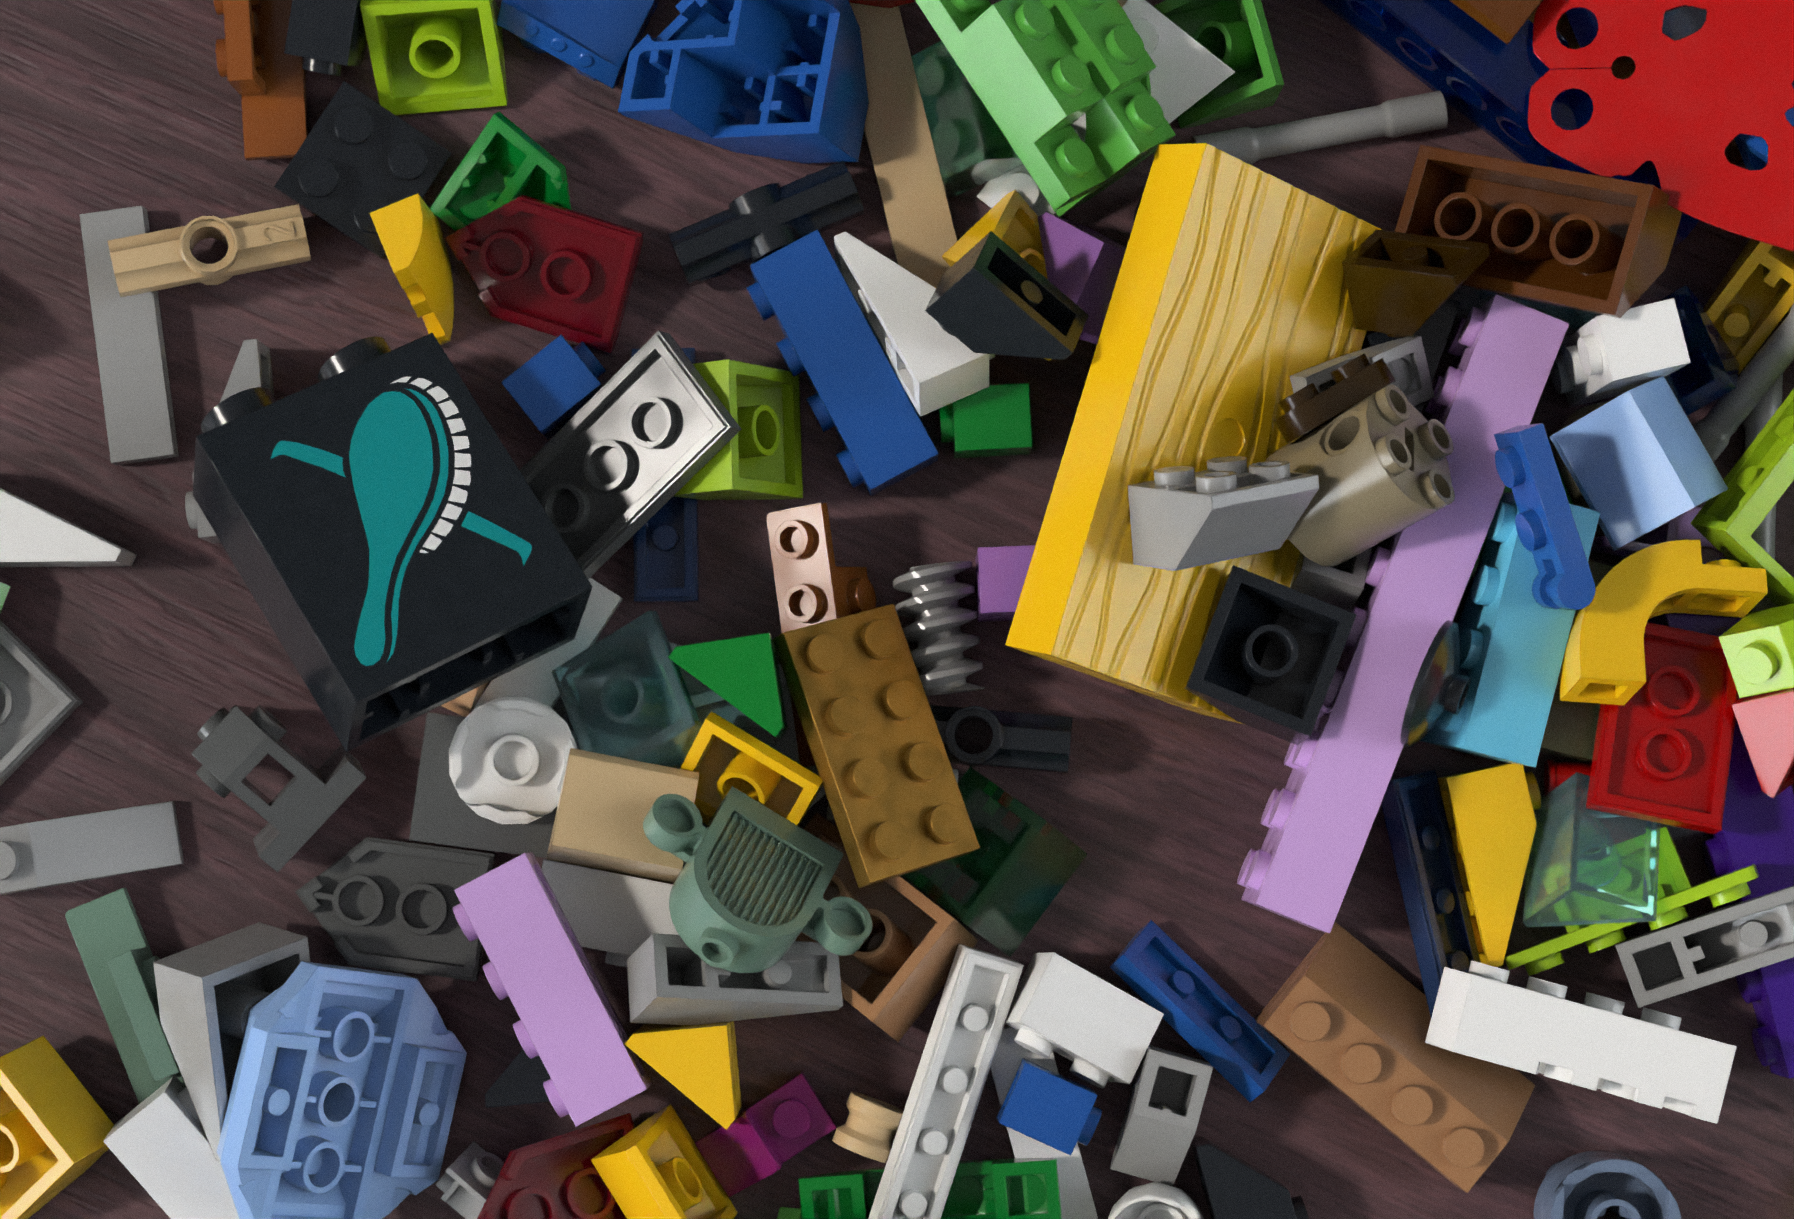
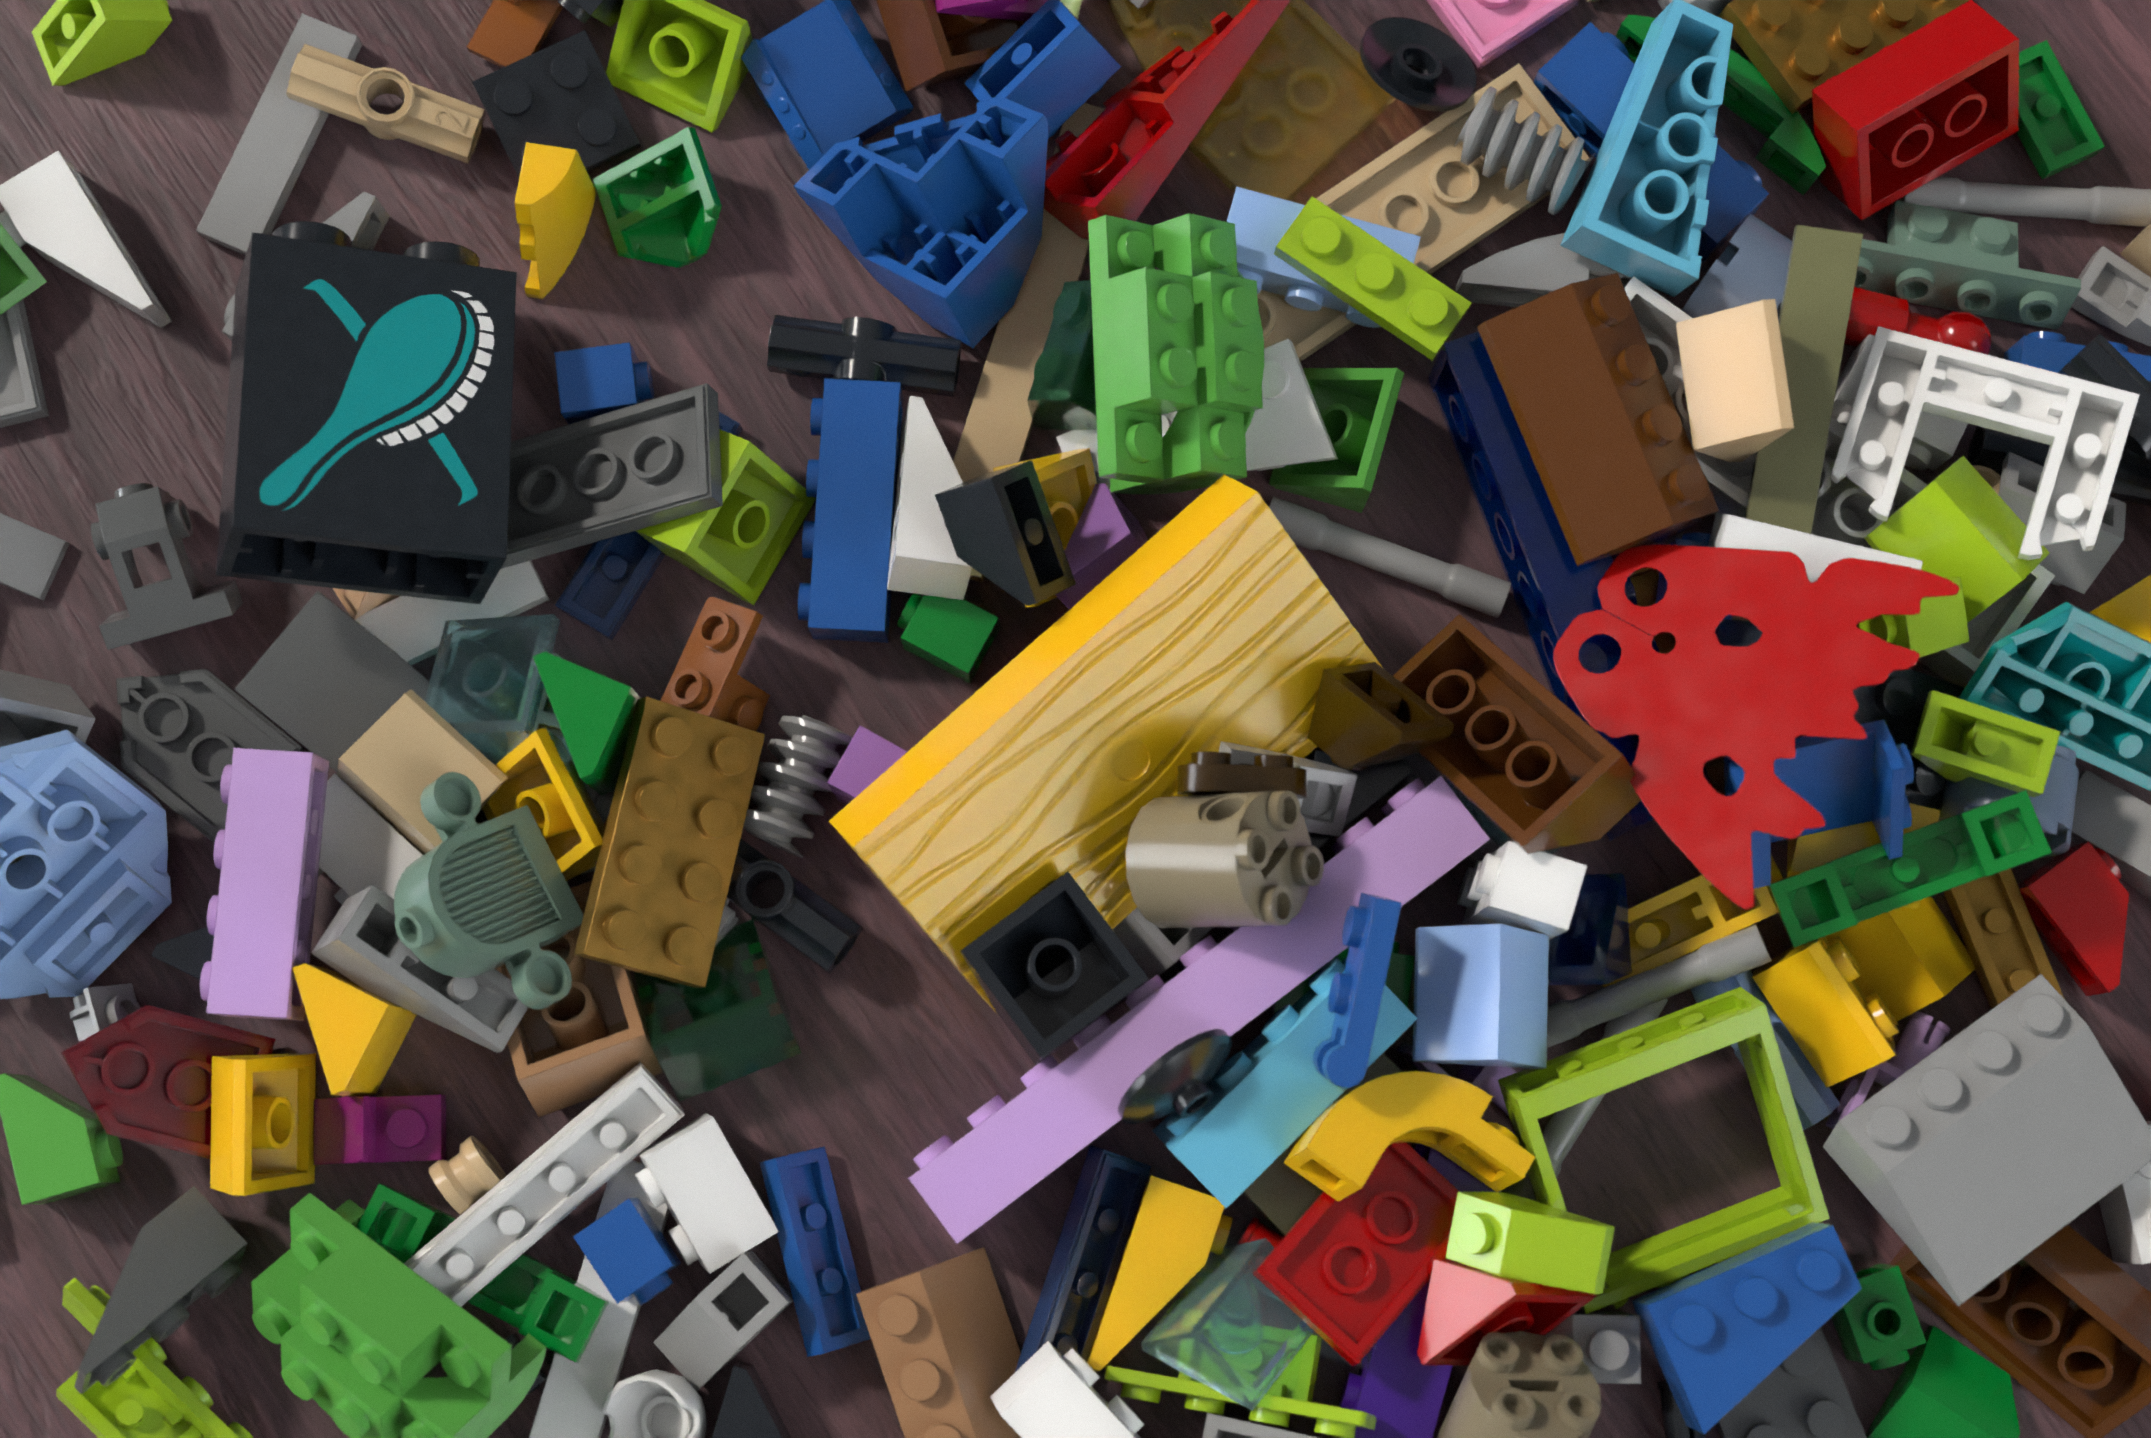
camera: 30 degrees right, 5 degrees down
dark red tile [445,195,644,353] -> none
white tile [449,696,577,824] -> none
light grey slope [1128,456,1319,571] -> none

